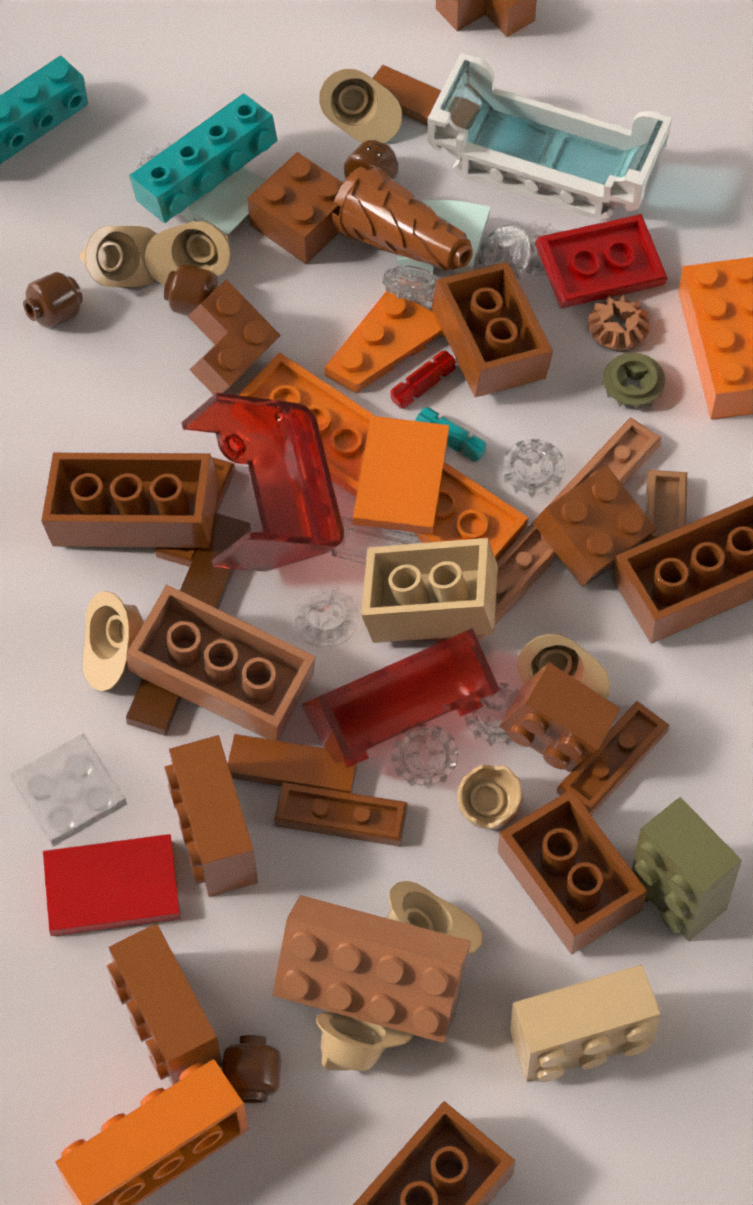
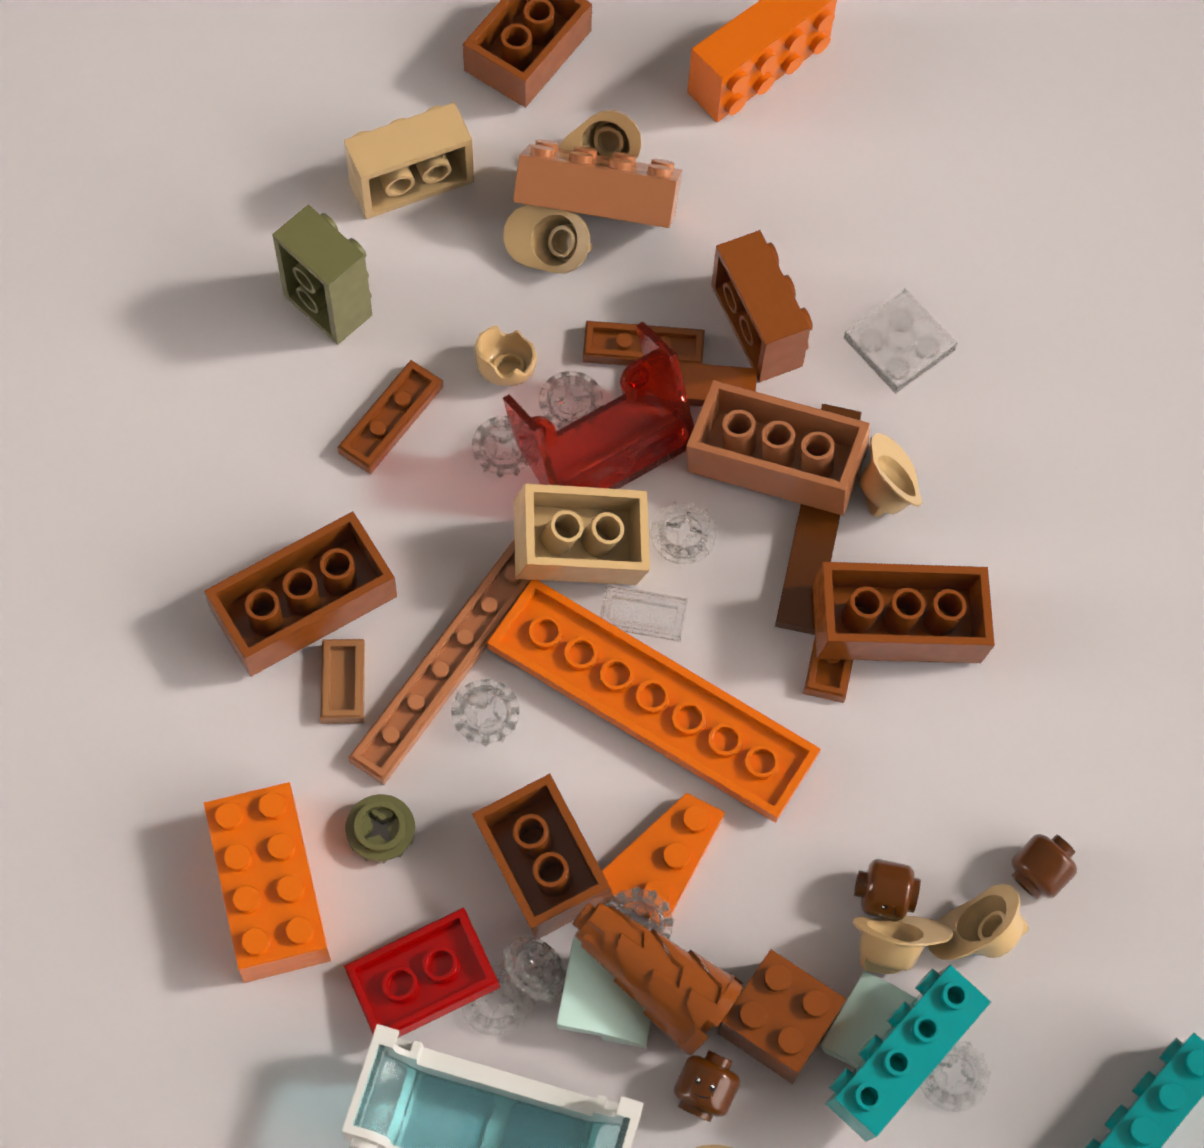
camera: 170 degrees right, 5 degrees up
red tile [43,834,181,936] -> none
dark orange brick [106,923,222,1085] -> none
clear red windscreen [181,392,344,572] -> none
dark orange brick [187,279,281,398] -> none
reddish brown head [222,1035,281,1103] -> none
orange tile [353,416,449,535] -> none
red axle [390,350,456,409] -> none
teal axle [416,407,487,462] -> none
dark orange brick [498,789,647,955] -> none
dark orange brick [499,662,621,772] -> none
tan piece [517,634,610,699] -> none
dark orange brick [533,466,657,587] -> none
nougat gear [588,295,650,350] -> none

